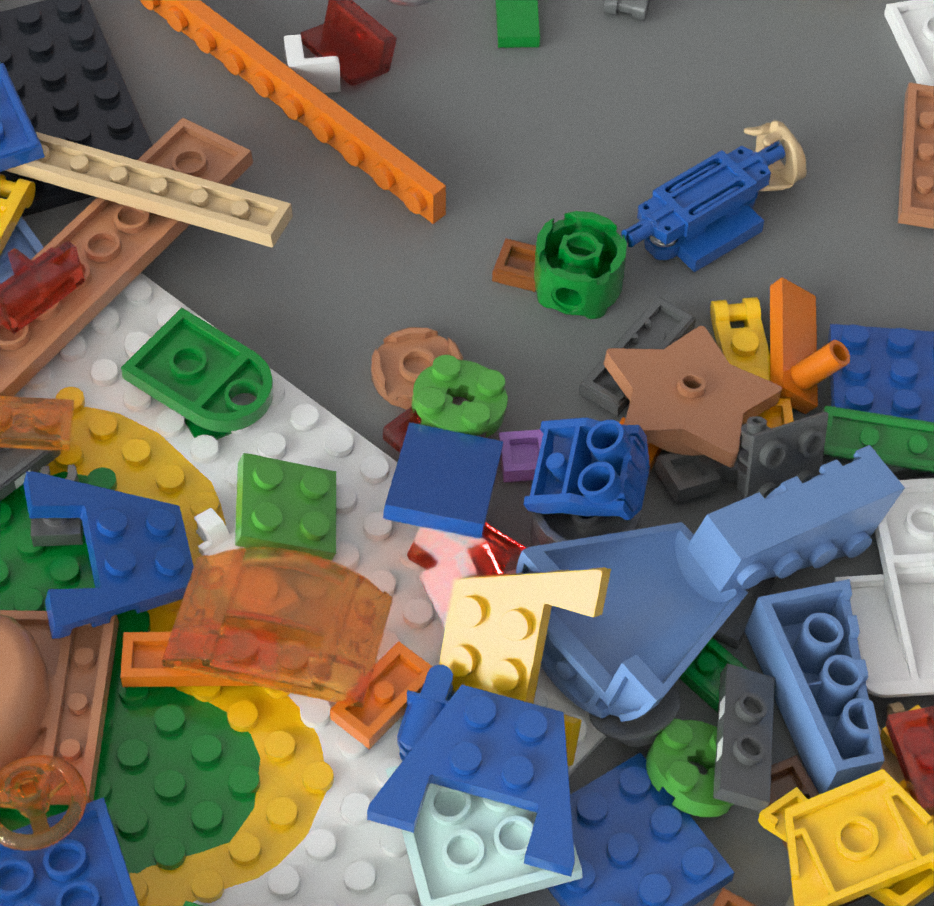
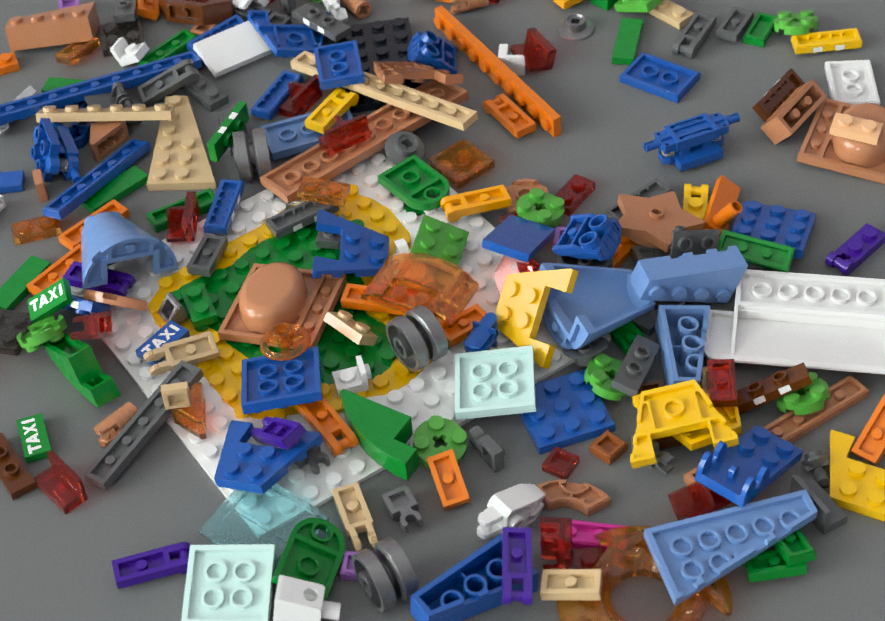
camera: 20 degrees right, 10 degrees down
blue wing [367,685,575,877] -> none
dark orange tile [492,238,536,292] -> none
green brick [534,211,627,319] -> none
tan piece [744,120,807,191] -> none
none -> tan plate [323,310,378,346]
none -> white bracket [332,355,372,397]
none -> nougat wing [373,62,464,84]
none -> dark grey piece [384,131,425,165]
none -> flat silver wheel [385,305,449,372]
none -> blue slope [407,30,458,74]
none -> clear orange plate [429,138,495,188]
none -> light orange plate [440,184,511,222]
none -> orange plate [482,93,536,139]
none -> clear red plate [554,174,595,216]
none -> blue tile [620,52,701,103]
none -> reddish brown plate [752,68,805,122]
none -> nougat brick [760,79,827,145]

